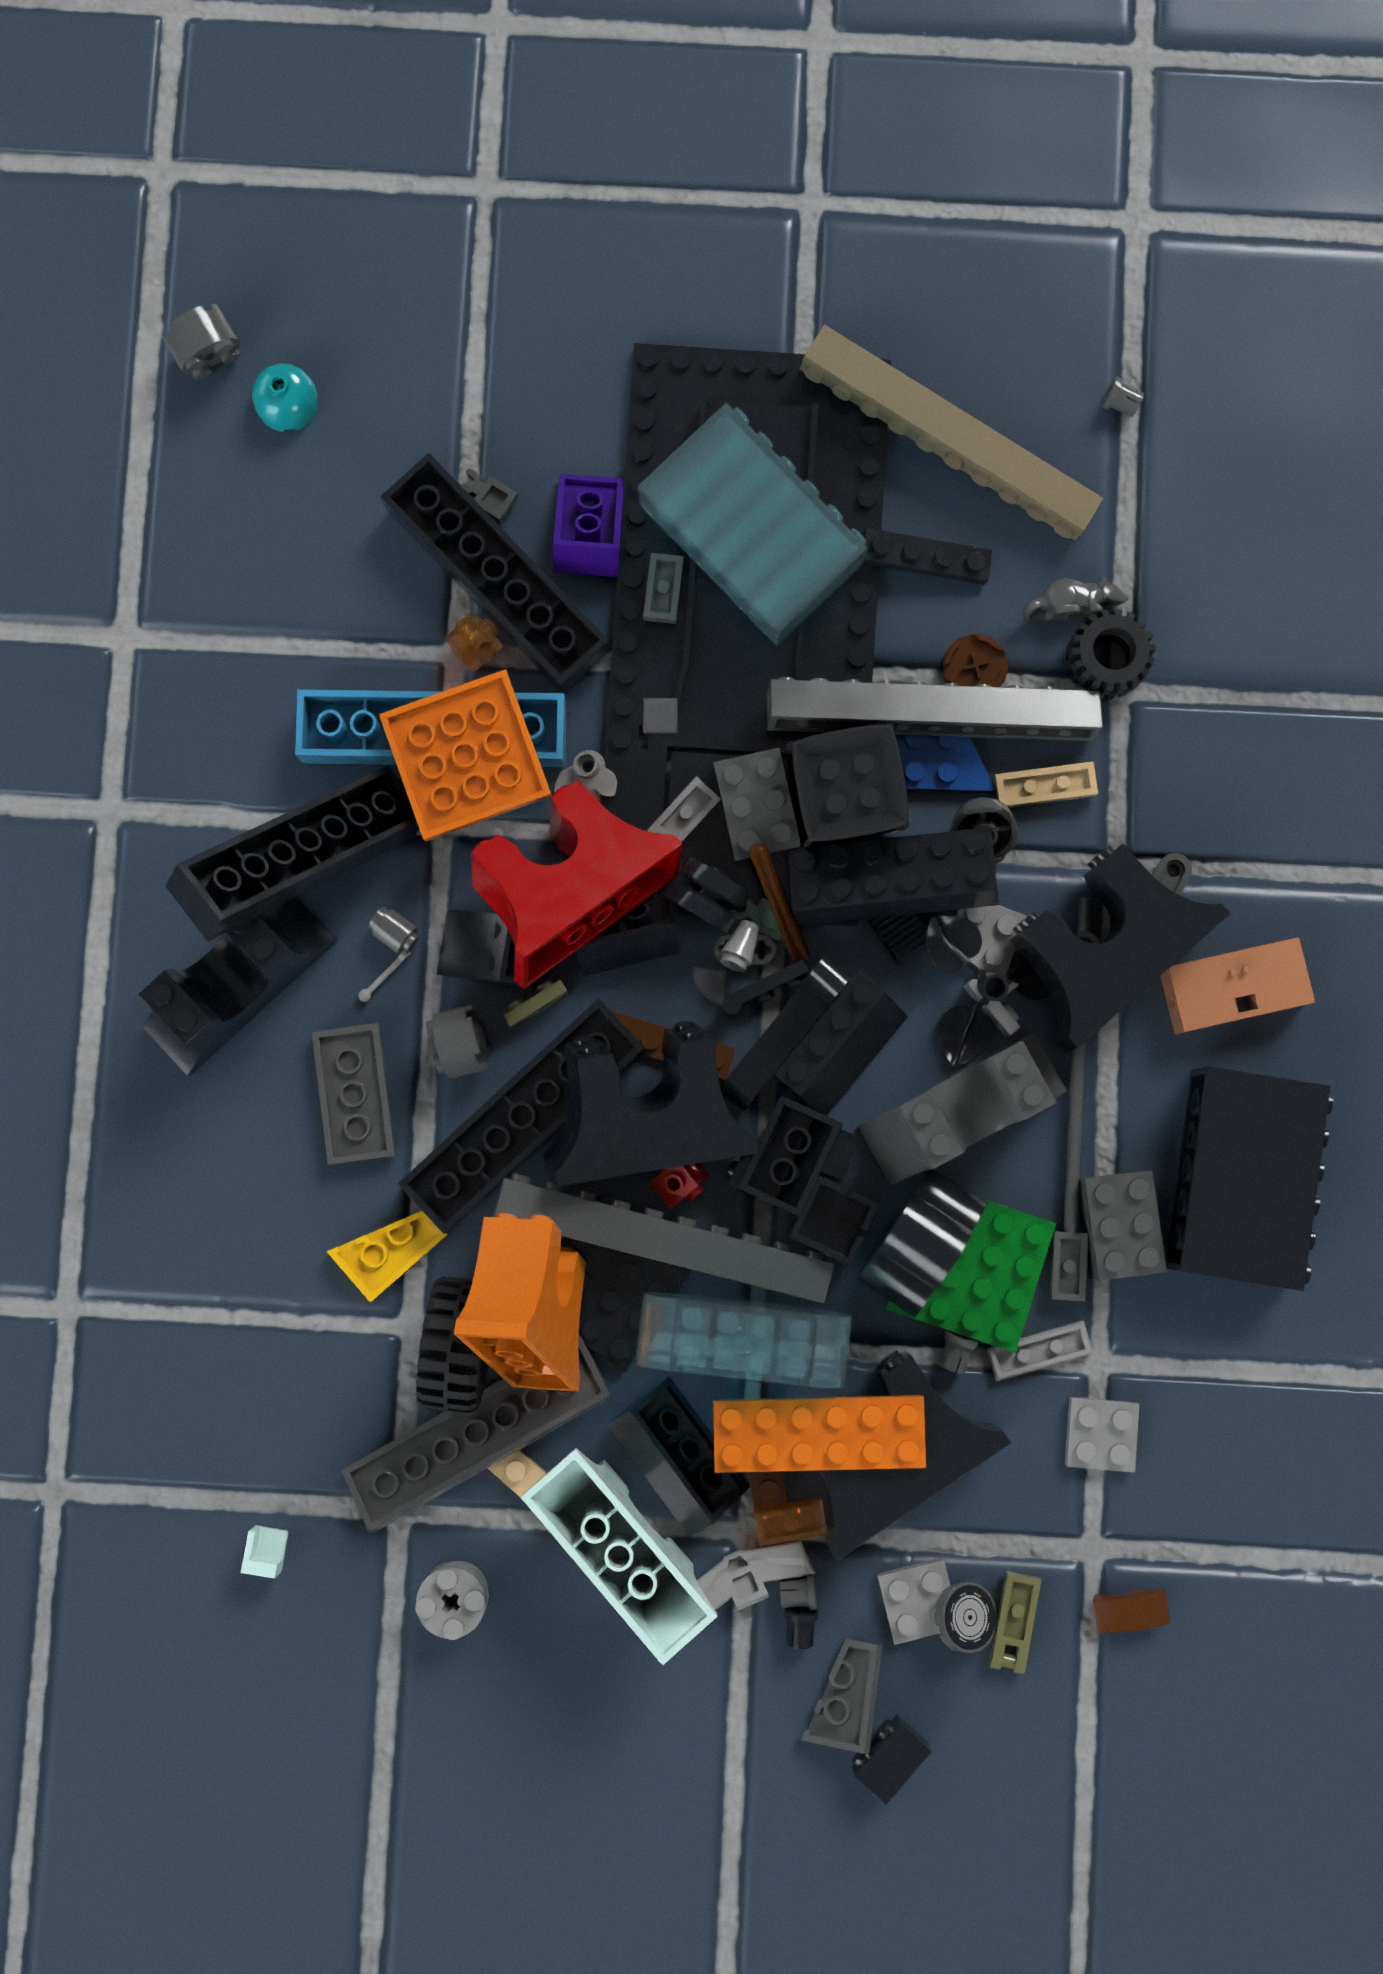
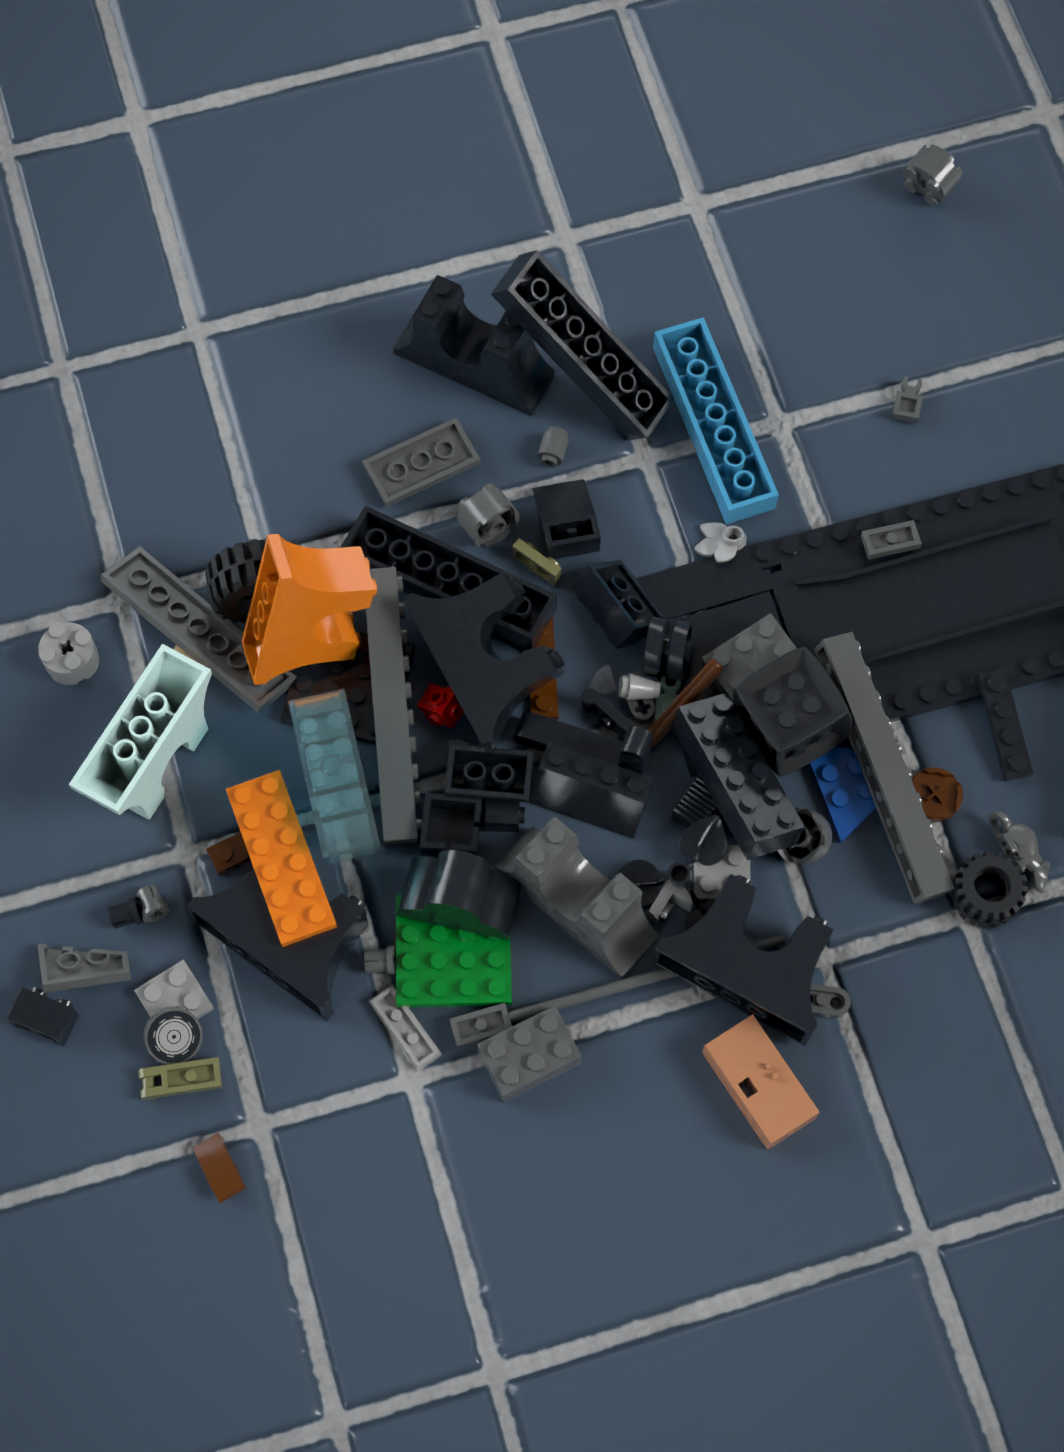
camera: 70 degrees right, 15 degrees down
light aqua panel [241,1525,289,1579] -> none
teal cylinder [252,363,318,432] -> none
yellow wing [326,1211,449,1303] -> none
light grey hinge [358,950,412,1002] -> none
orange plate [379,669,552,842] -> none
black brick [380,453,611,693] -> none
clear orange brick [443,613,503,672] -> none
red piece [471,780,683,989] -> none
dark purple slope [553,474,624,577] -> none
black slope [608,1376,751,1537] -> none
clear light blue brick [638,403,867,646] -> none
clear tile [643,698,678,733] -> none
light grey plate [647,776,721,842] -> none
light grey plate [697,1541,815,1611] -> none
clear orange plate [754,1498,827,1546] -> none
tan plate [994,762,1098,808] -> none
light grey plate [1065,1396,1139,1473] -> none
black brick [1165,1066,1333,1291] -> none

